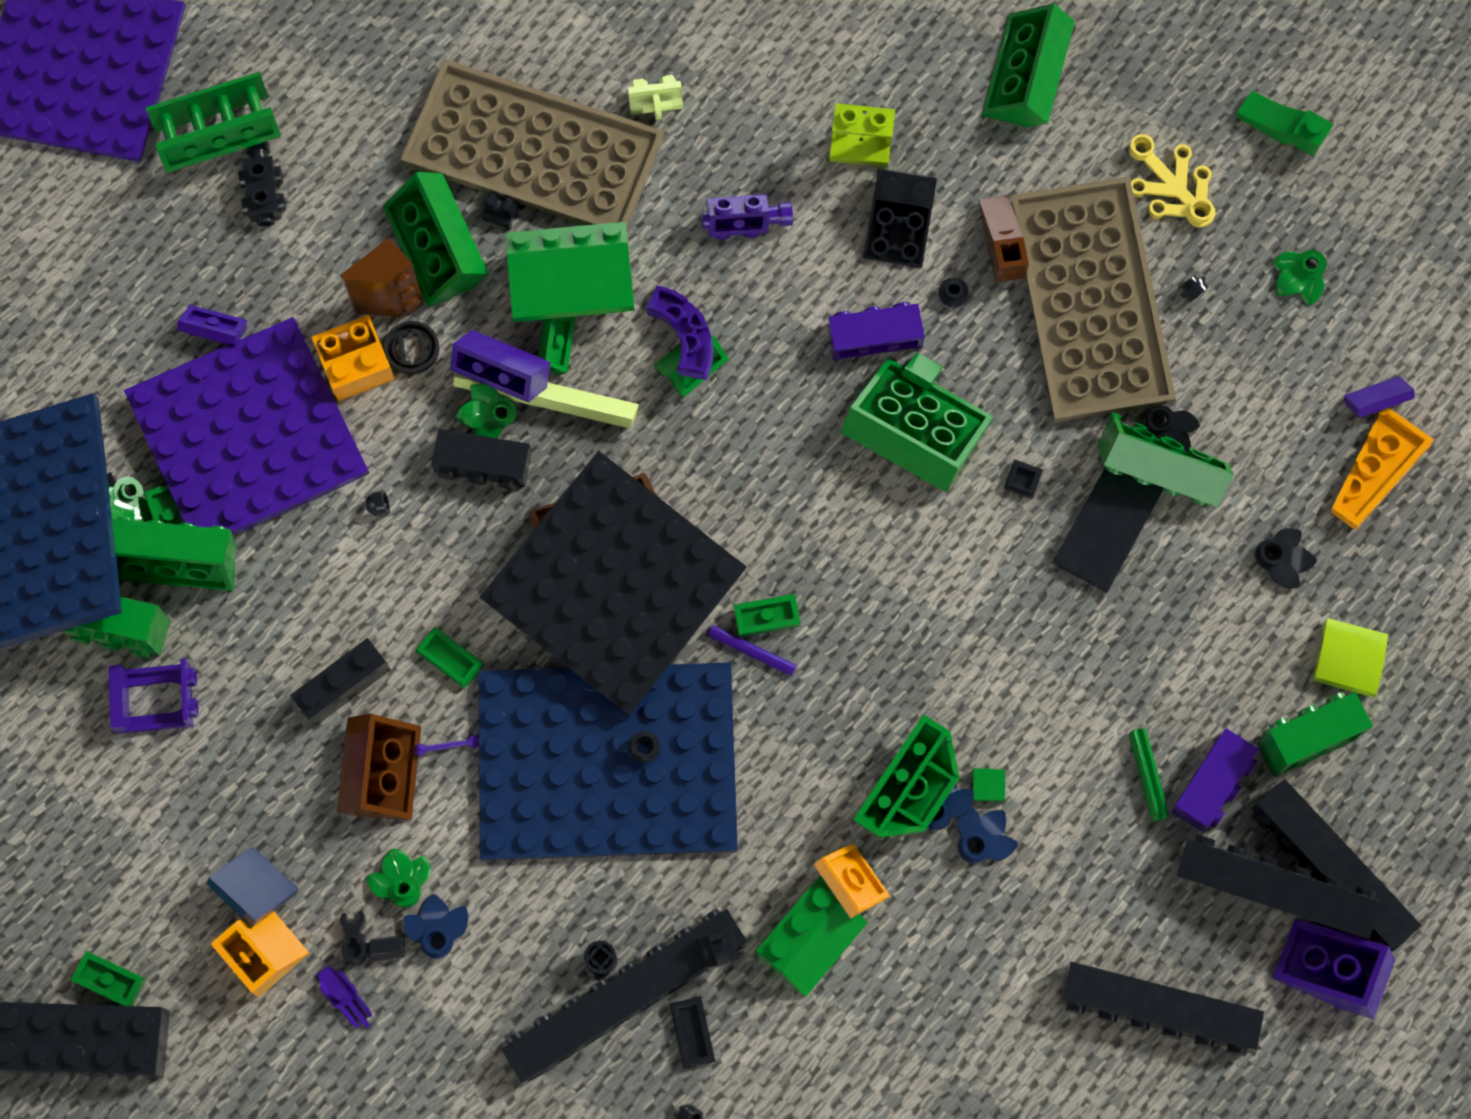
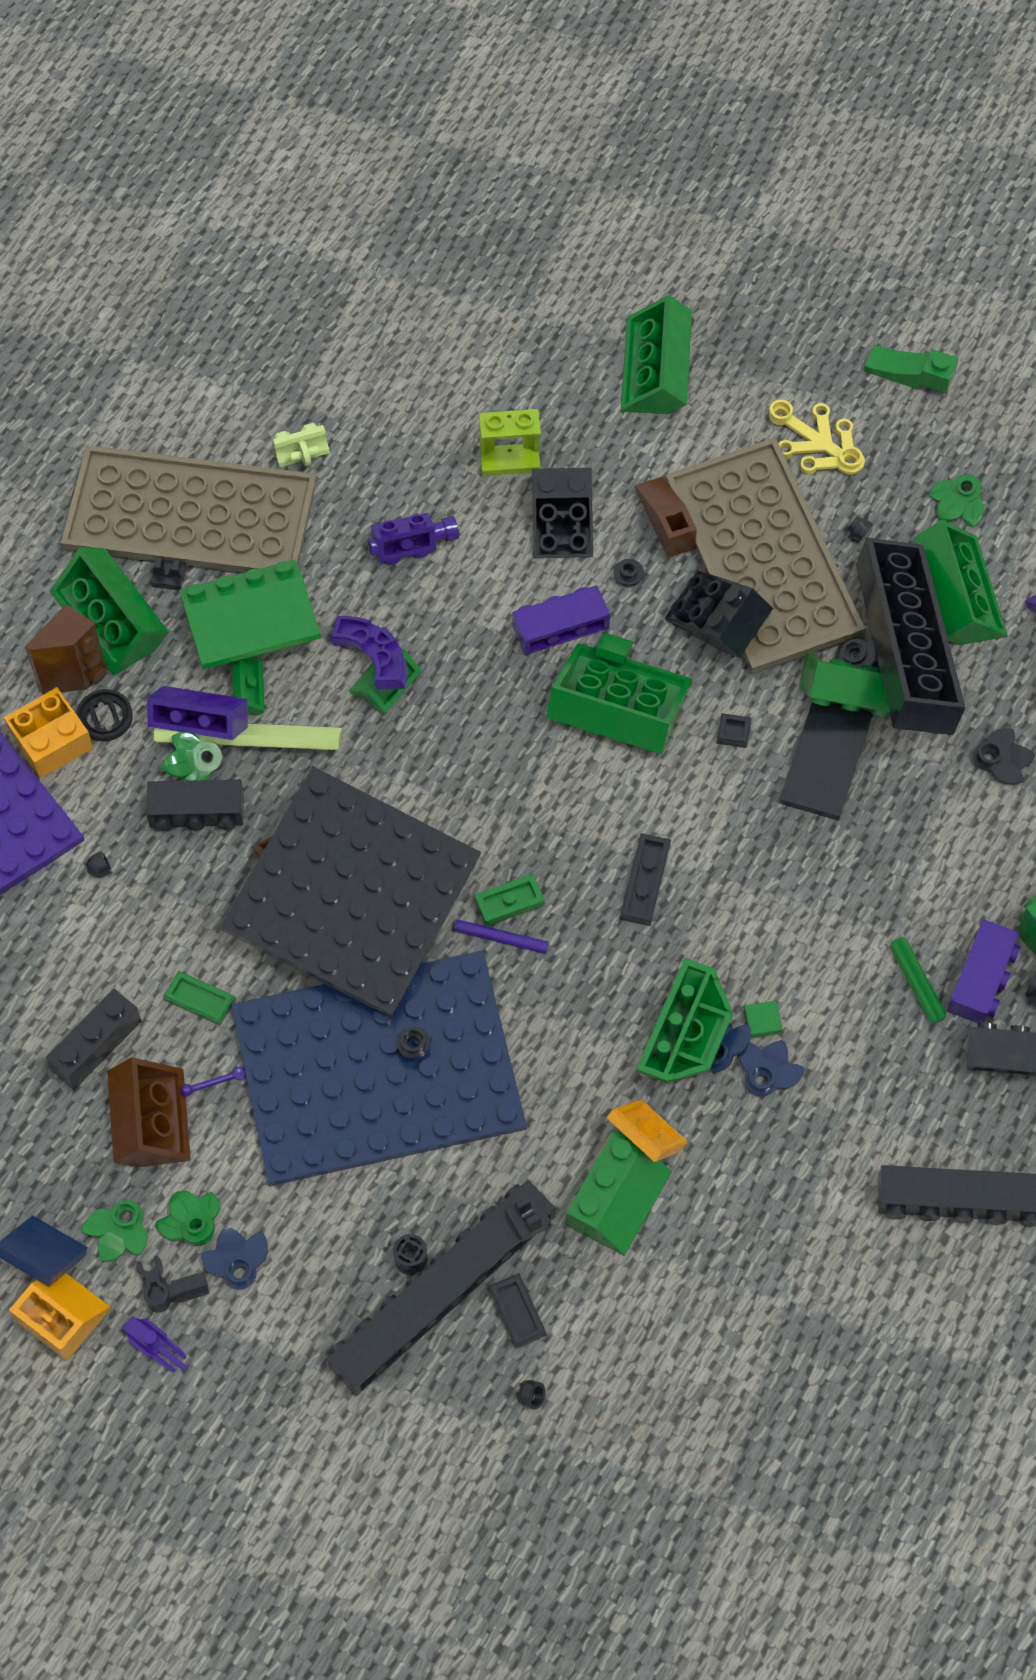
camera: 10 degrees left, 10 degrees down
none -> green plate [82,1200,148,1262]
none -> black tile [620,833,671,926]
none -> black slope [664,570,774,658]
none -> black brick [856,537,966,735]
none -> green slope [914,520,1008,645]

